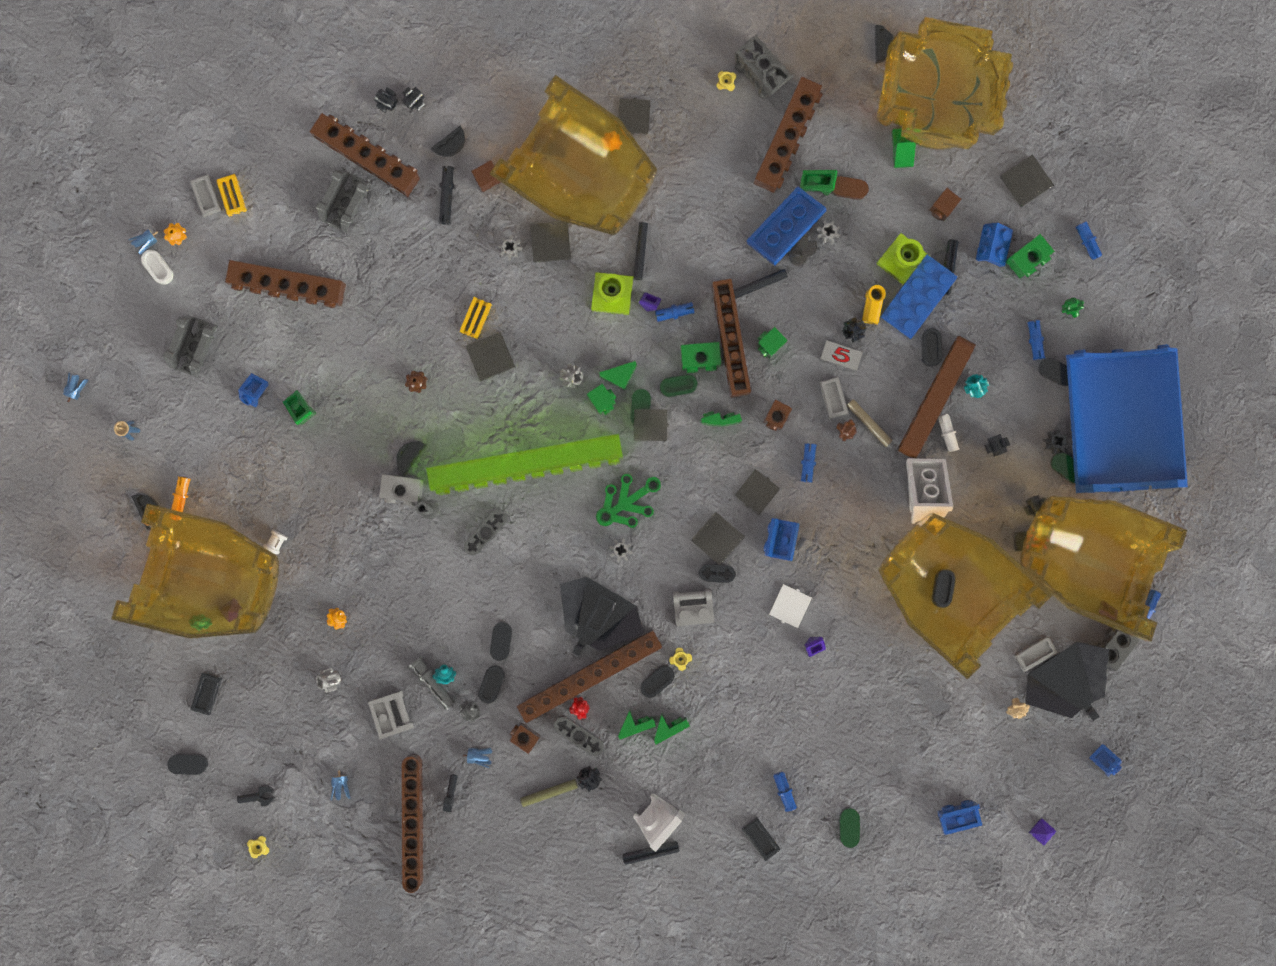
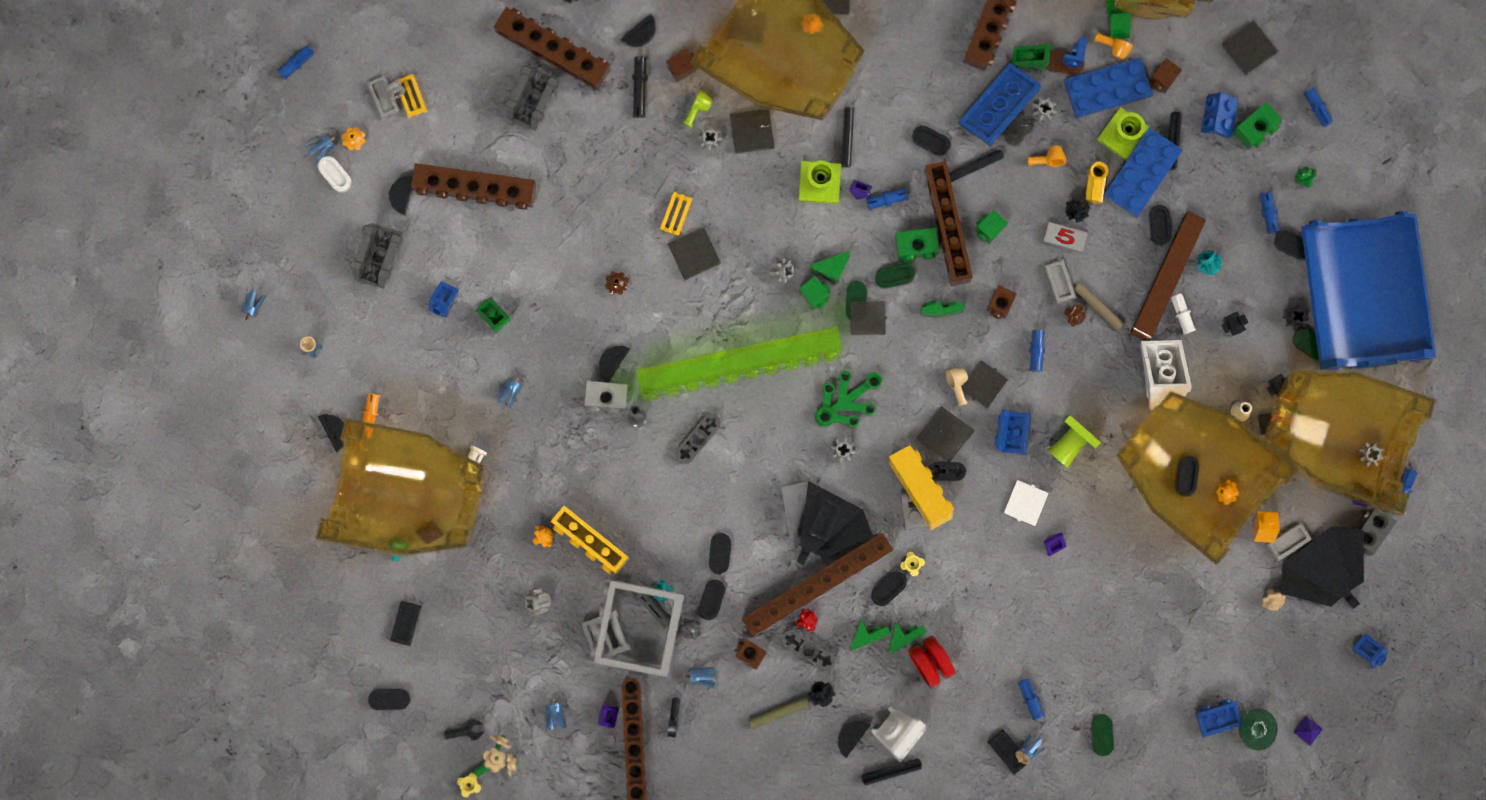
camera: 10 degrees left, 5 degrees down
none -> blue axle [277,46,314,80]
none -> light grey bush [385,81,406,100]
none -> black tile [389,176,413,216]
none -> tan plant [474,734,518,777]
none -> flat silver piece [493,378,522,408]
none -> yellow brick [551,506,629,574]
none -> light grey window [590,579,684,677]
none -> dark purple slope [598,705,619,728]
none -> lime bar [683,90,713,128]
none -> black tile [838,721,870,758]
none -> yellow brick [889,445,954,530]
none -> red wheel [907,635,956,689]
none -> black tile [912,126,951,156]
none -> tan bar [946,368,968,406]
none -> flat silver piece [1016,734,1045,764]
none -> light orange bar [1028,145,1066,167]
none -> lime plant [1047,415,1101,468]
none -> blue bracket [1061,37,1088,68]
none -> blue plate [1064,58,1153,119]
none -> light orange bar [1095,32,1133,59]
none -> light orange plant [1216,480,1239,505]
none -> cone [1231,401,1252,421]
none -> clear green dish [1239,708,1278,750]
none -> light orange brick [1252,511,1280,543]
none -> light grey gear [1357,442,1384,467]

